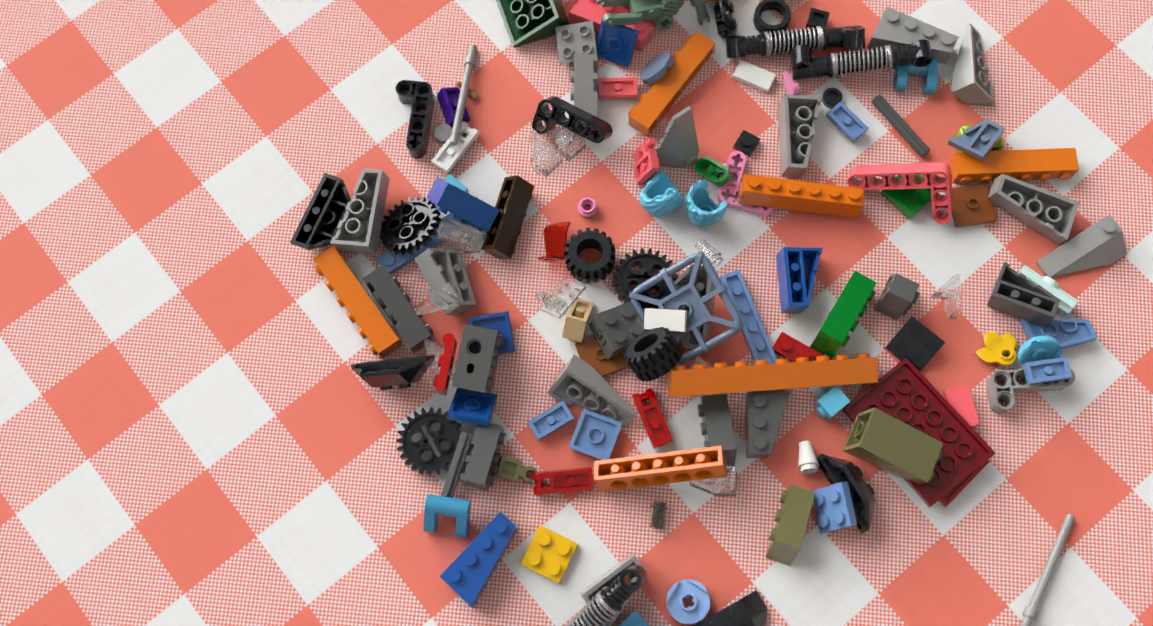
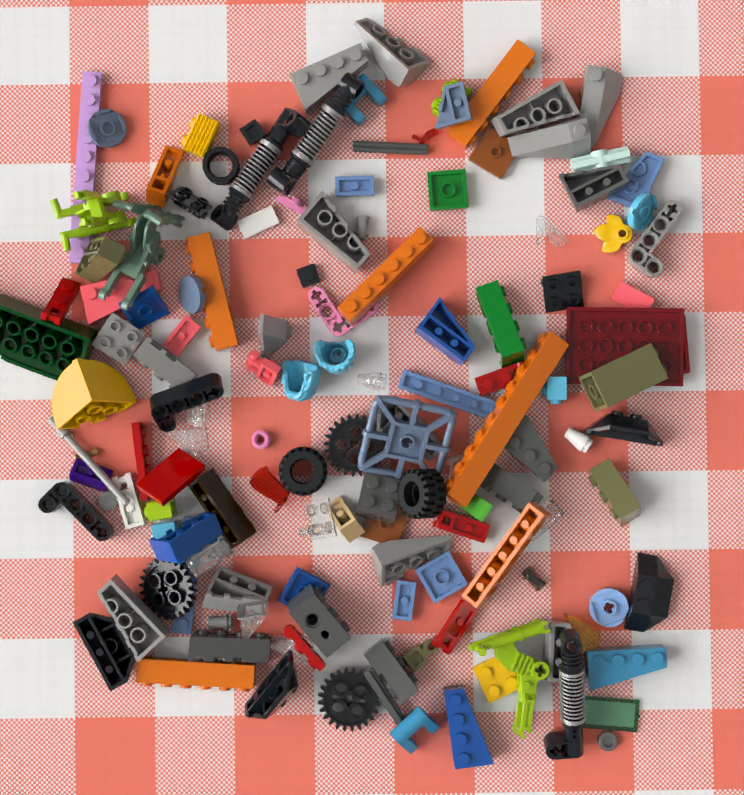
camera: 60 degrees left, 15 degrees up
blue plate [447,388,498,426] -> none
white tile [644,308,687,332] -> none
green plate [695,156,731,186] -> none
medium blue plate [812,482,857,534] -> none
black tile [822,88,842,108] -> none
coral beam [847,162,953,224] -> none
dark grey wedge [874,273,920,320] -> none
medium blue plate [1022,357,1072,385] -> none
none -> yellow brick [52,358,137,430]
none -> red plate [131,422,151,500]
none -> red tile [136,448,206,507]
none -> lime brick [144,498,178,522]
none -> light grey pin [208,614,233,630]
none -> light grey pin [354,215,370,240]
none -> clear red piece [412,128,439,144]
none -> bright green slope [458,494,493,522]
none -> lime piece [468,619,551,739]
none -> light grey wedge [507,116,591,159]
none -> clear yellow slope [564,613,601,653]

